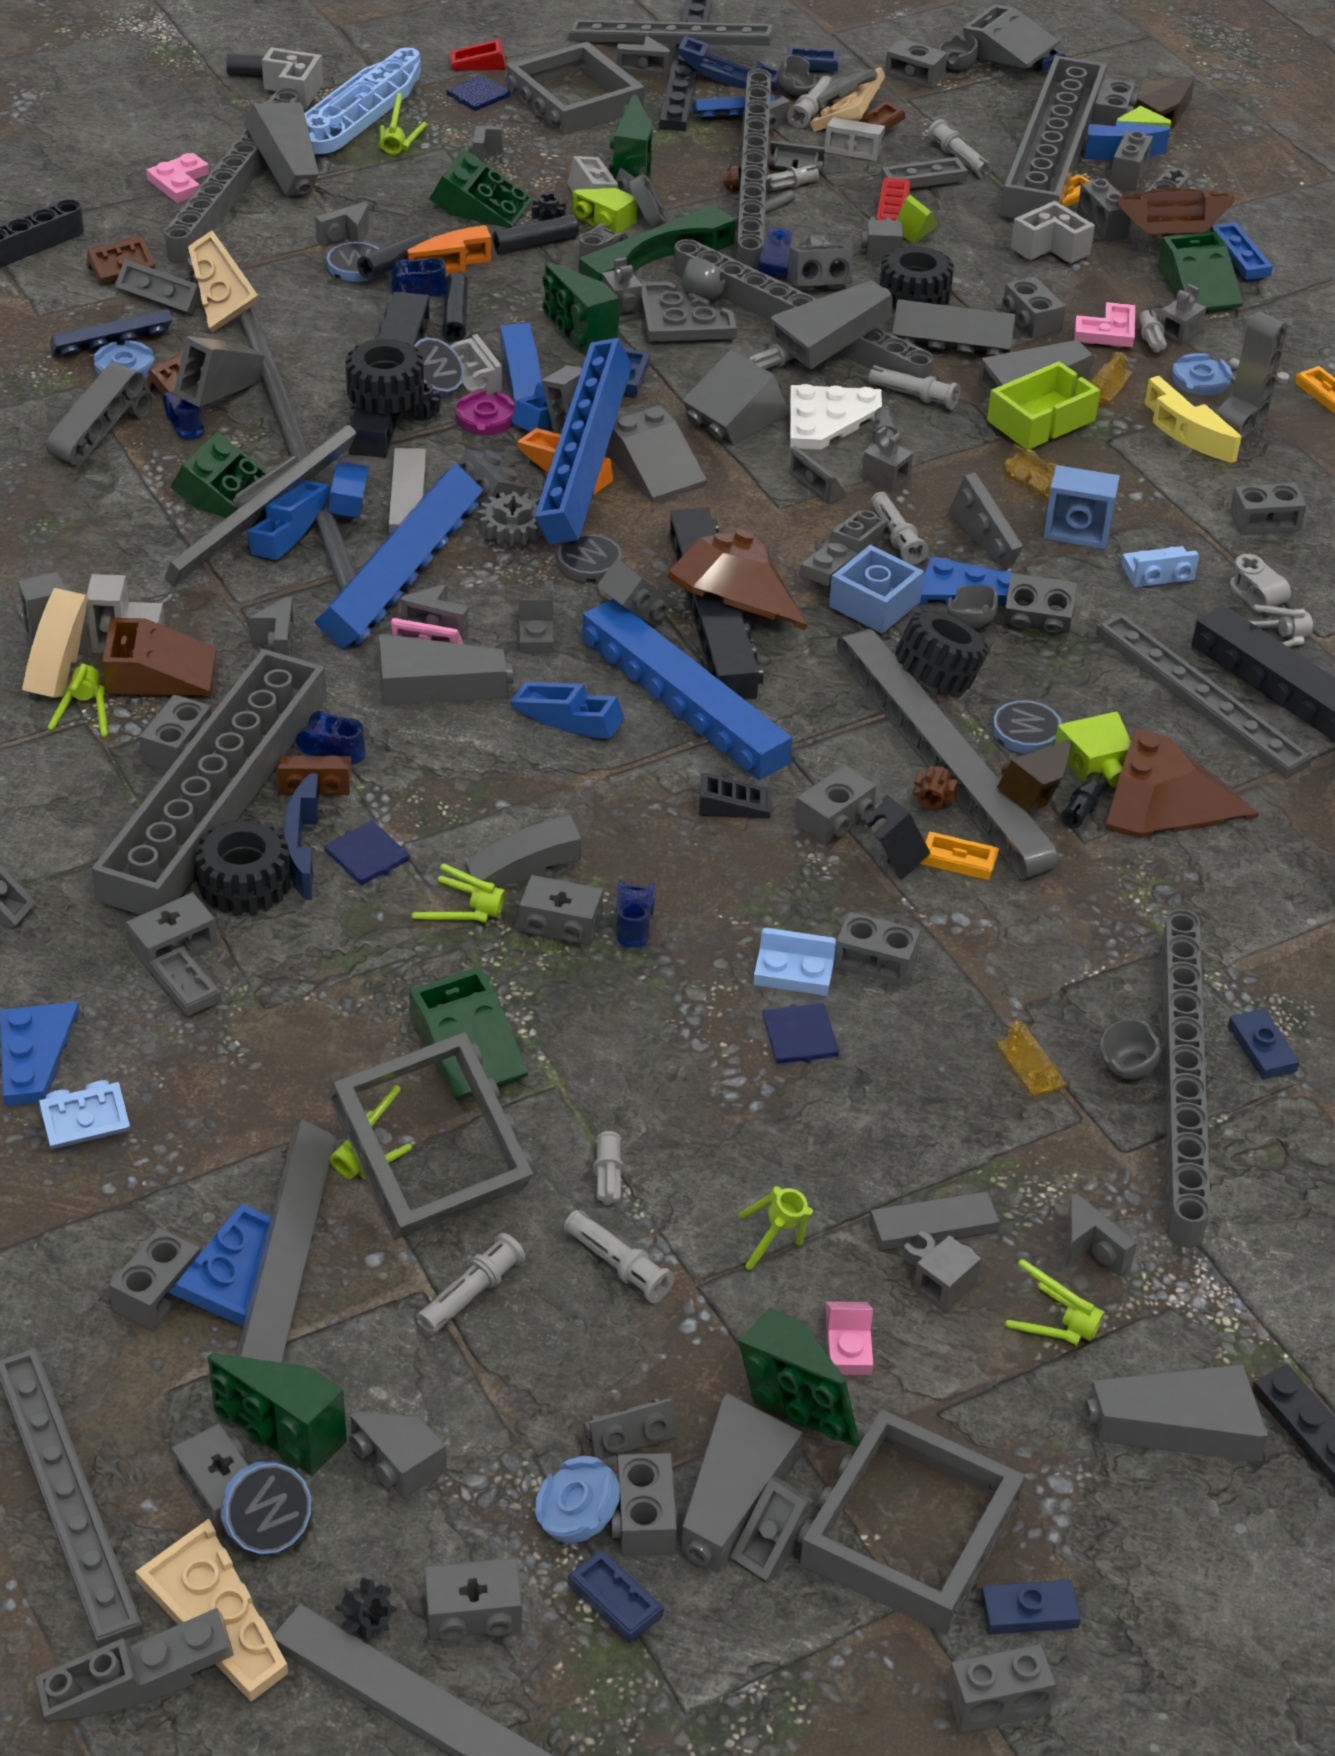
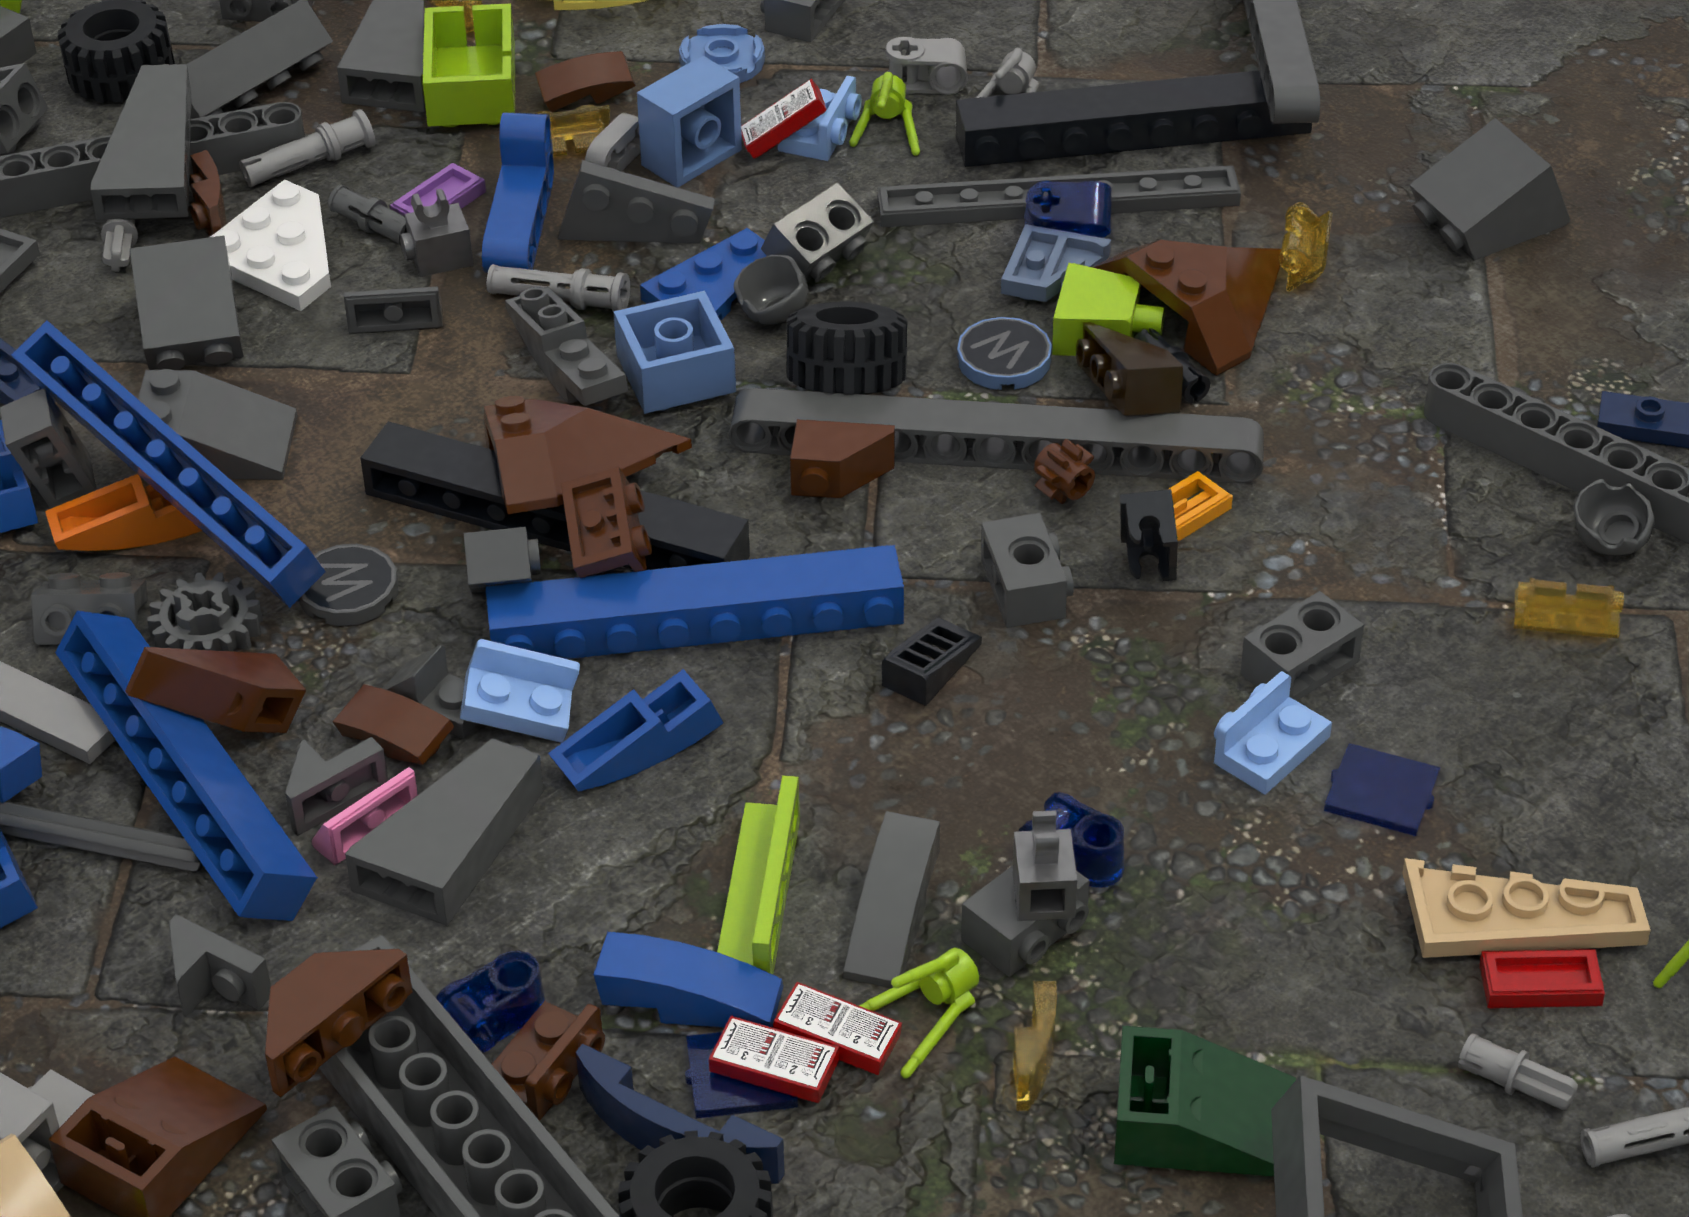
camera: 55 degrees left, 0 degrees up
none -> reddish brown slope [125,647,306,733]
none -> reddish brown slope [189,150,227,237]
none -> reddish brown slope [265,949,413,1098]
none -> reddish brown slope [332,684,454,765]
none -> medium lavender tile [389,163,486,216]
none -> light blue bracket [460,639,580,743]
none -> blue beam [482,112,554,273]
none -> reddish brown slope [535,51,636,113]
none -> reddish brown bracket [561,466,652,578]
none -> light grey beam [585,113,640,171]
none -> blue slope [593,931,784,1027]
none -> medium blue tile [679,24,765,83]
none -> tile [709,1016,839,1104]
none -> lime fence [717,775,800,975]
none -> tile [741,78,827,159]
none -> tile [773,982,902,1075]
none -> reddish brown slope [790,419,895,498]
none -> lime plant [849,72,920,156]
none -> sand blue wing [1001,224,1111,302]
none -> flat silver brick [1013,810,1077,921]
none -> clear yellow slope [1013,981,1057,1111]
none -> clear blue piece [1024,181,1112,238]
none -> clear yellow hinge [1279,202,1333,292]
none -> tan wing [1402,858,1651,958]
none -> red tile [1479,949,1605,1008]

